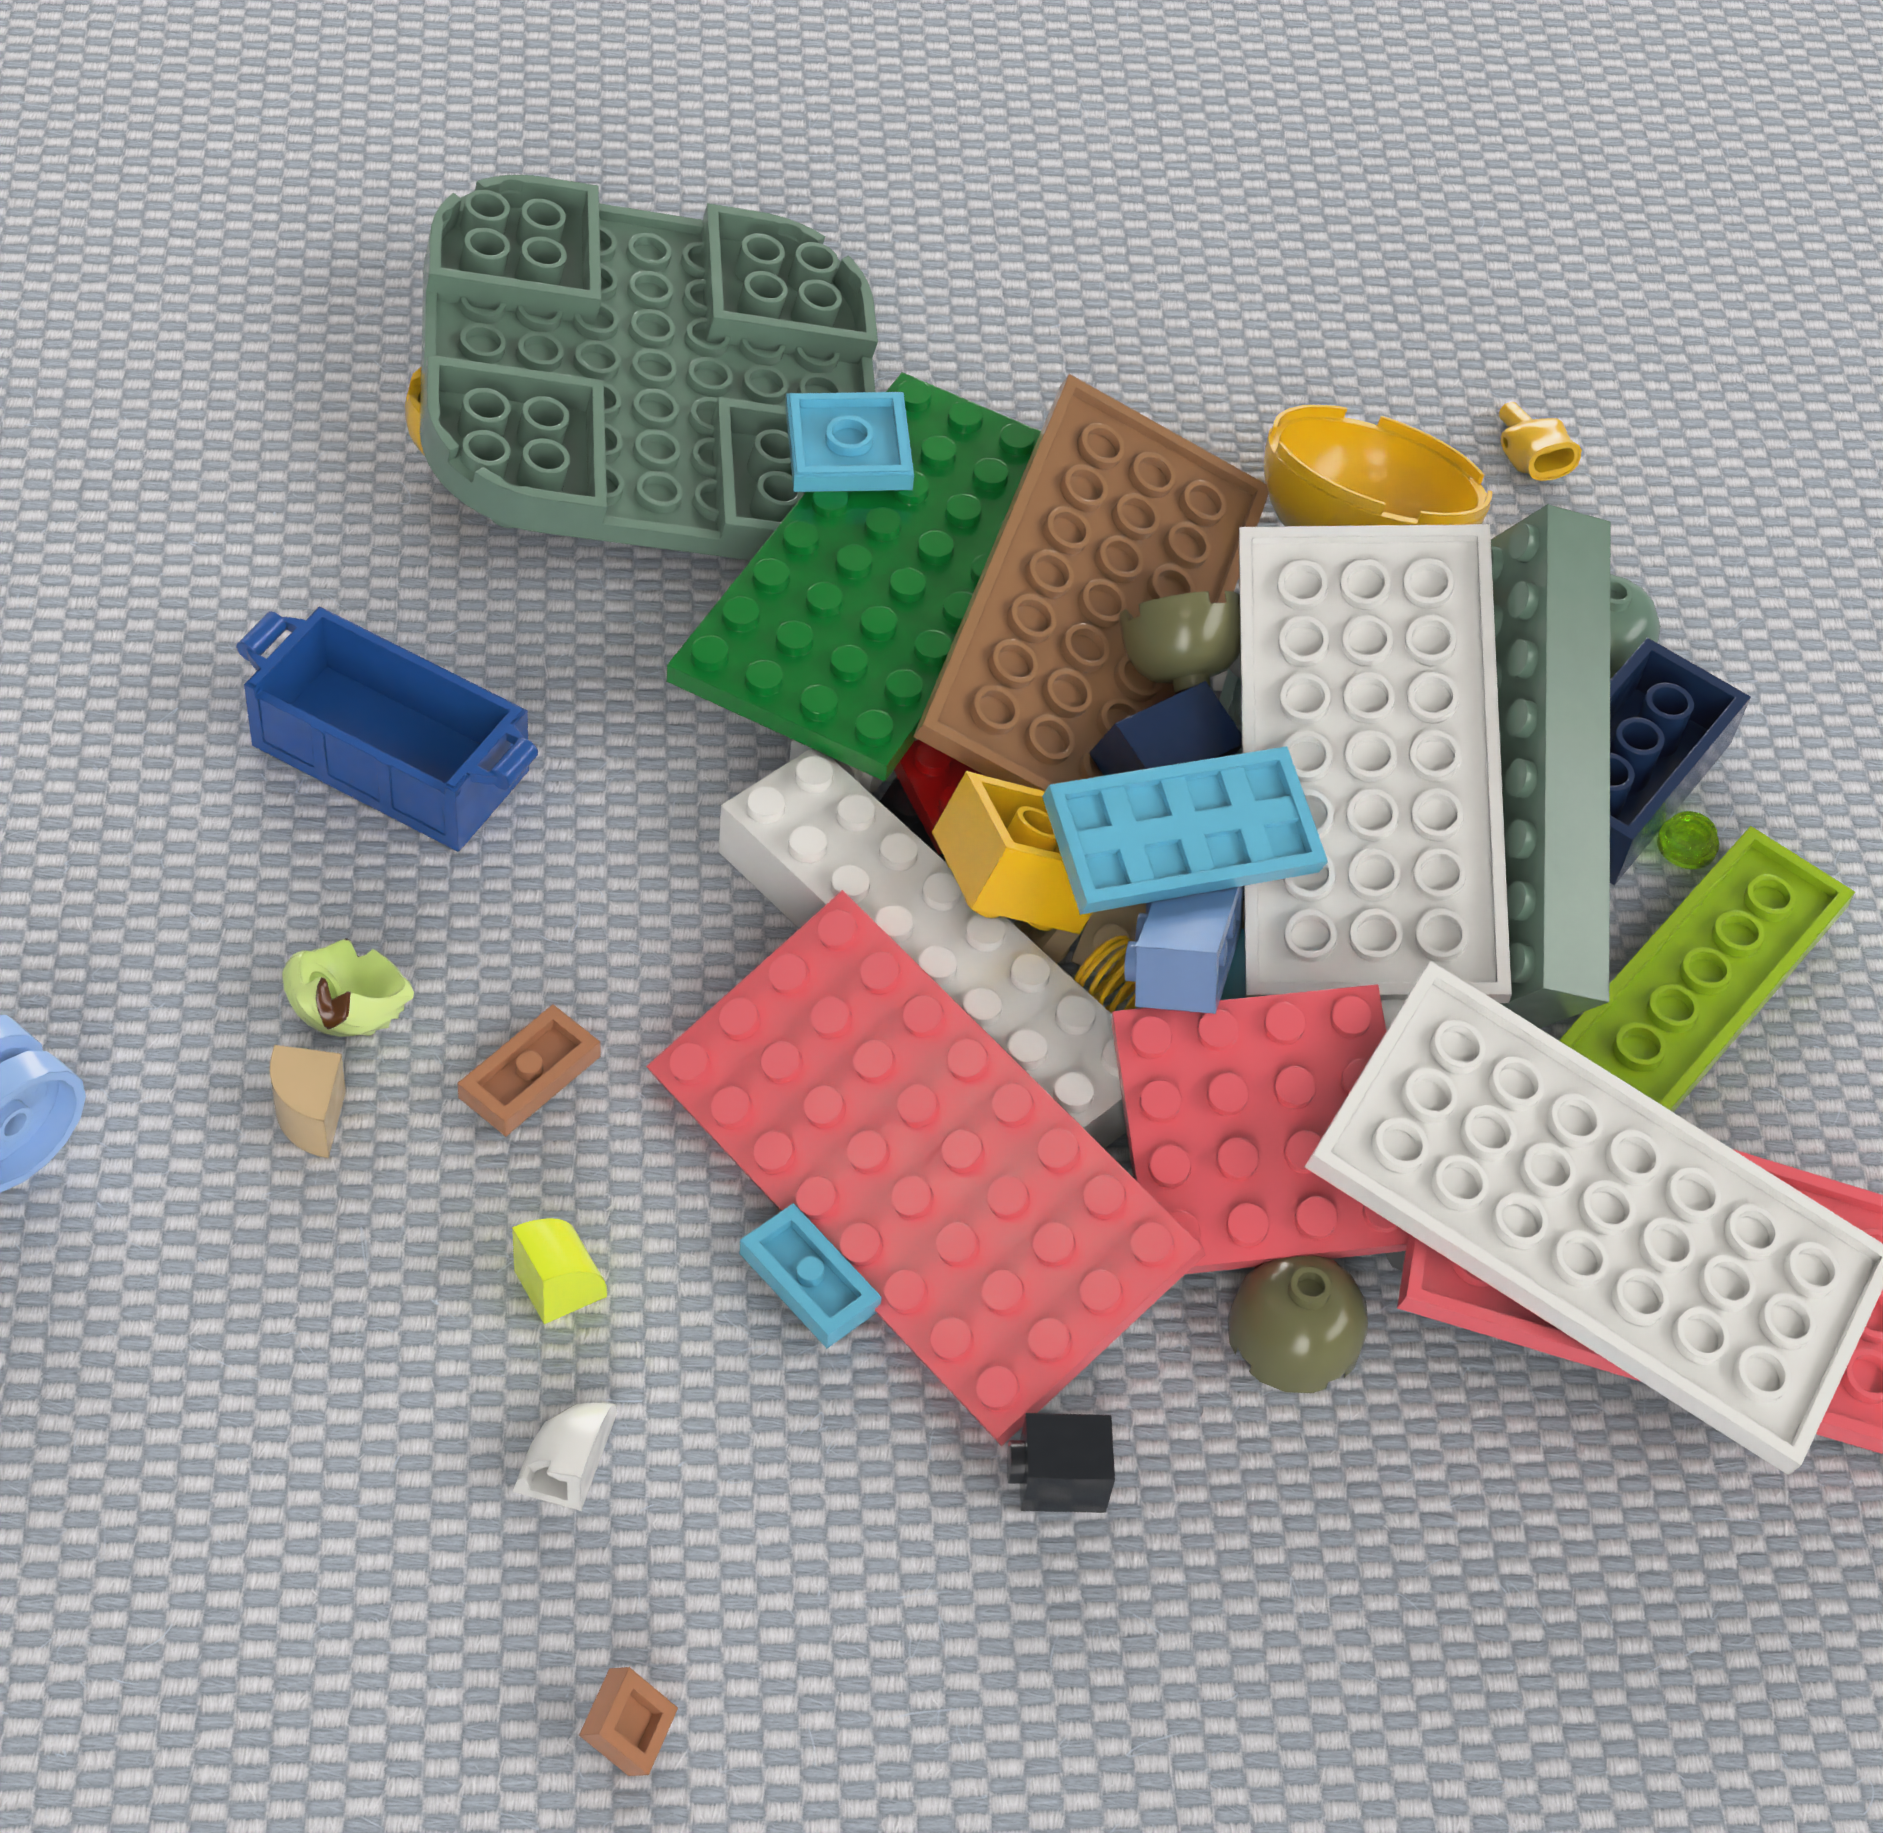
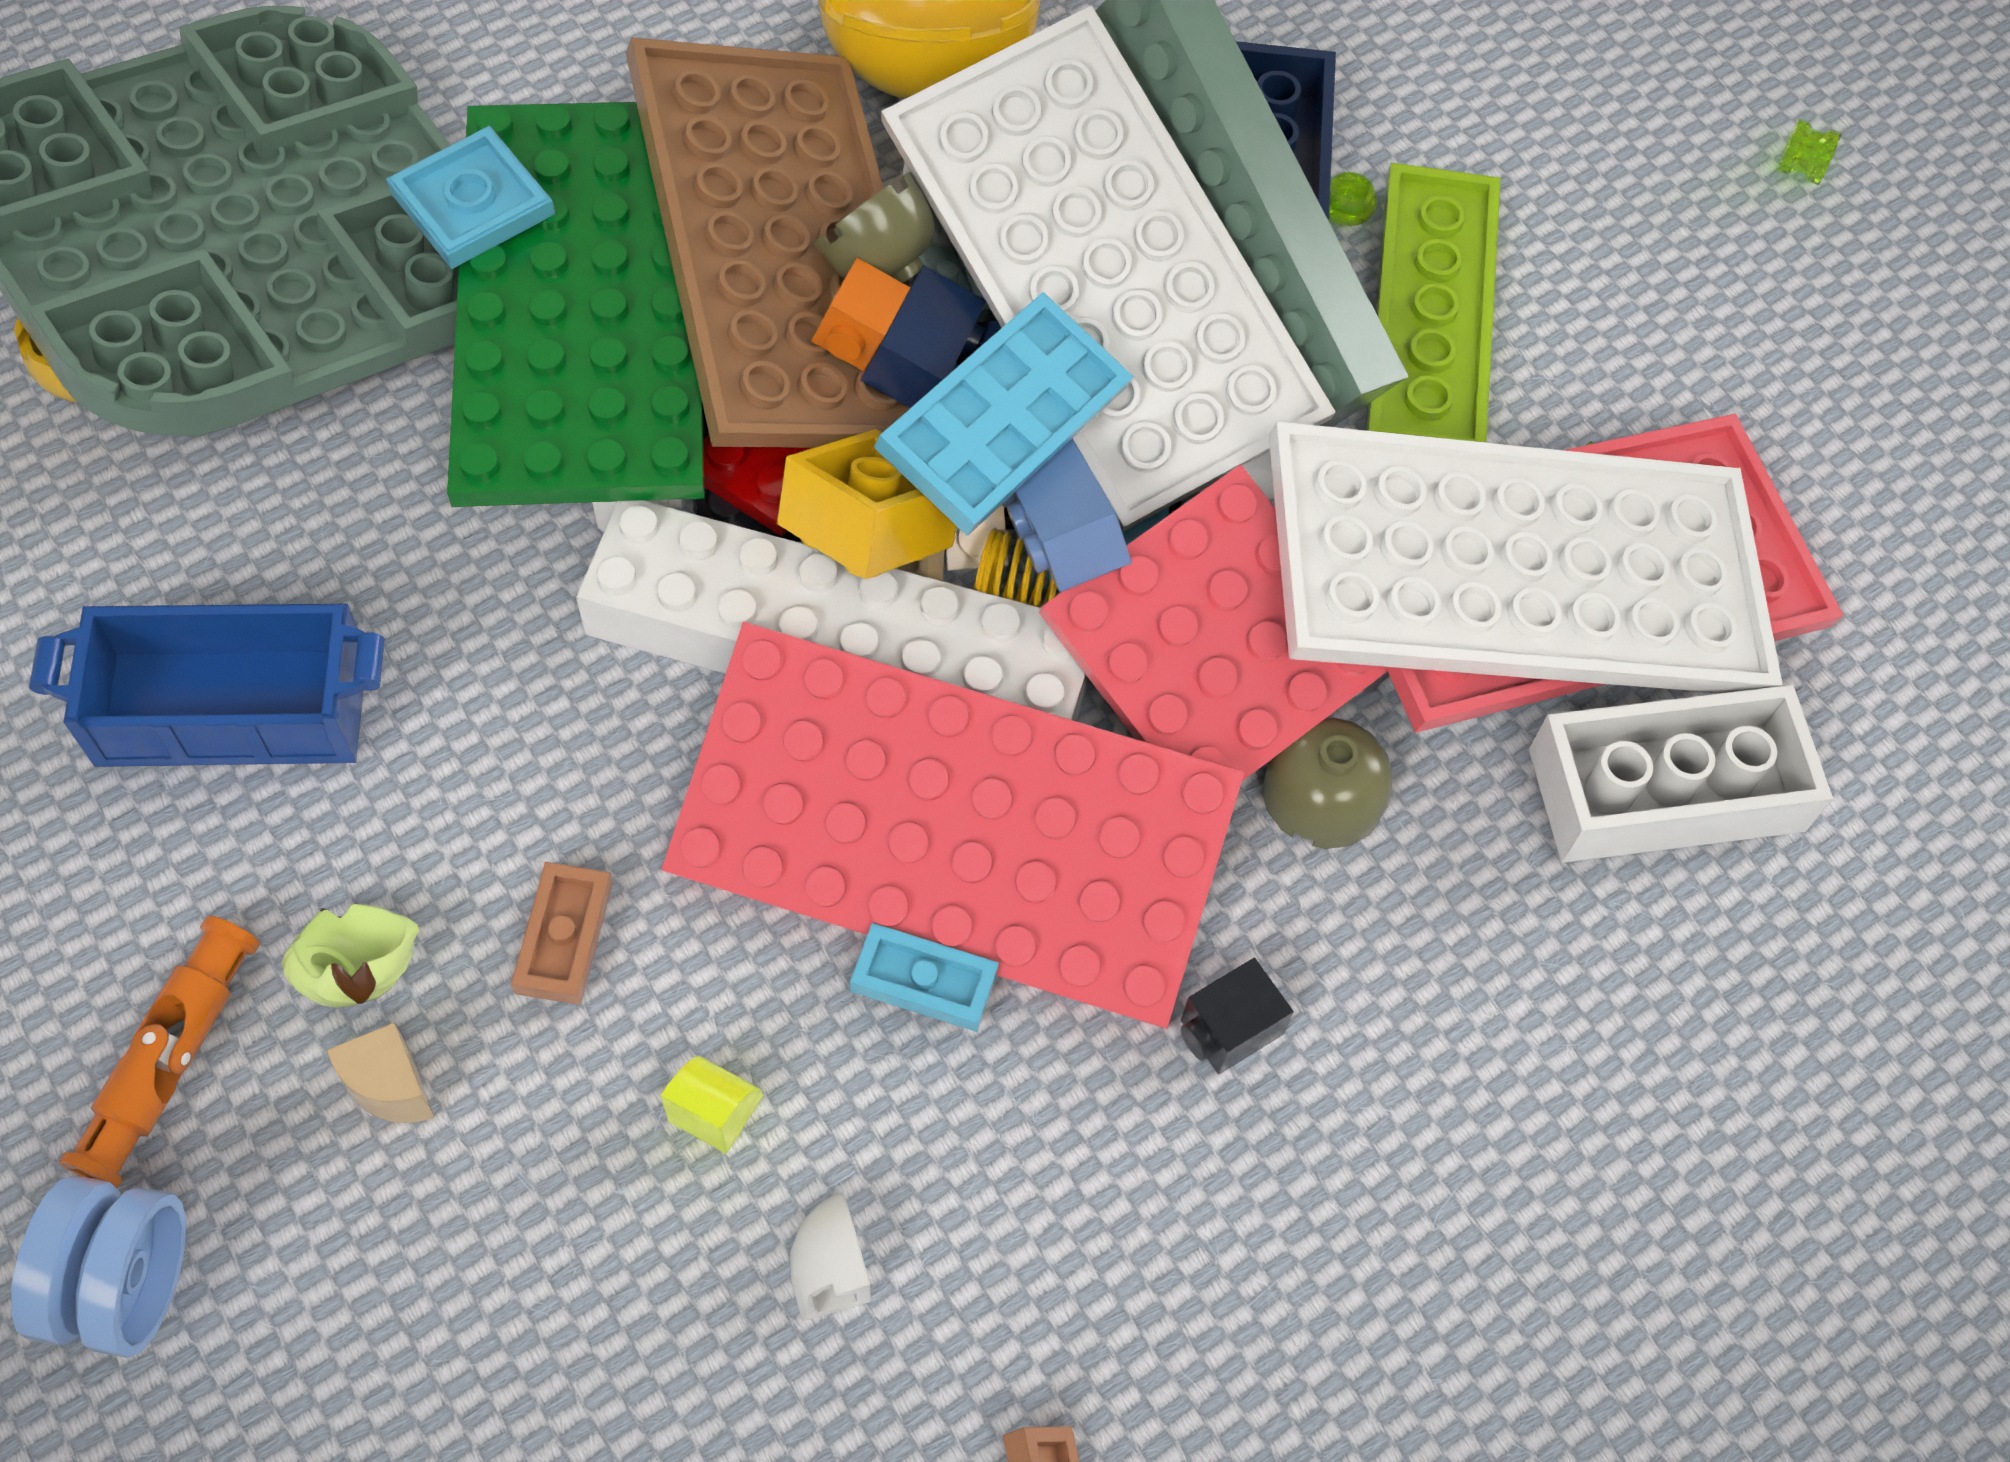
camera: 30 degrees left, 10 degrees up
none -> orange piece [58,915,261,1189]
none -> orange brick [811,257,910,372]
none -> white brick [1529,685,1833,863]

